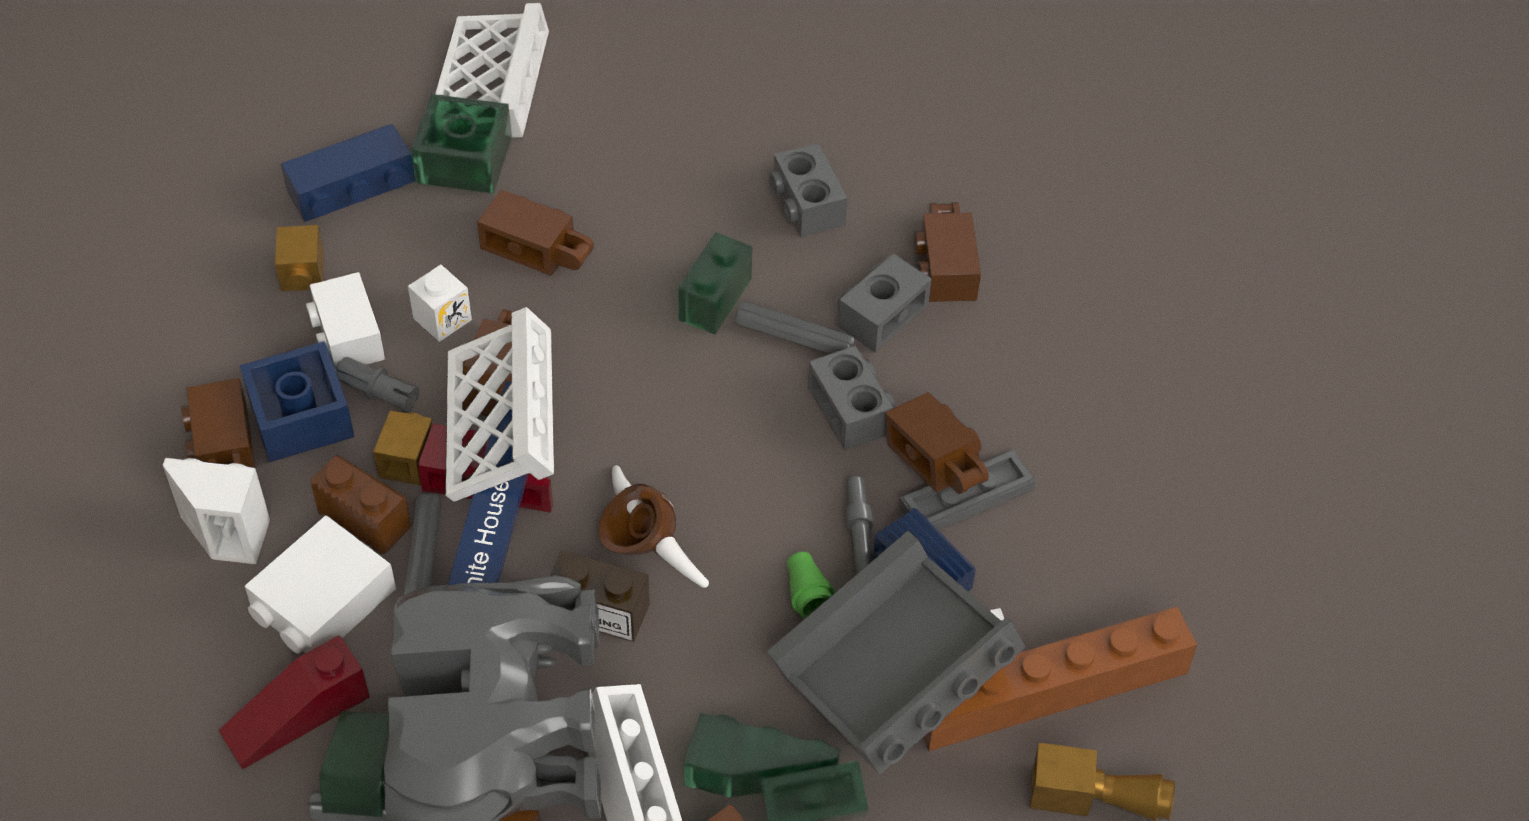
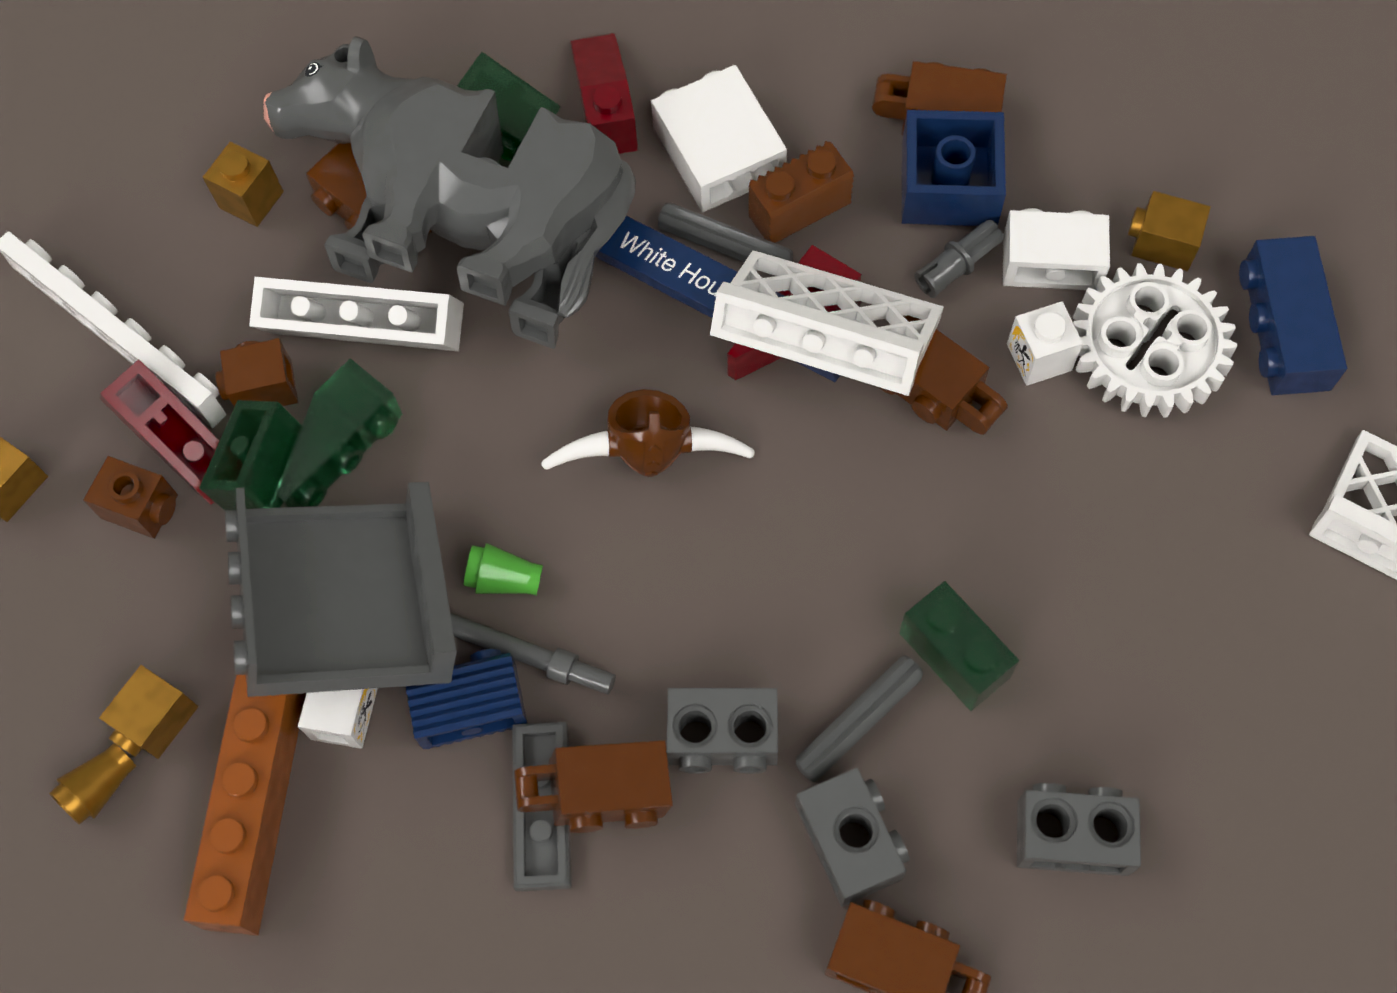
camera: 120 degrees right, 15 degrees up
white slope [163,458,270,564] -> none
pearl gold brick [373,410,433,486] -> none
clear green brick [411,94,512,194] -> none
reddish brown brick [477,189,594,276] -> none
dark brown brick [550,550,650,642] -> none
none -> white gear [1073,263,1237,418]

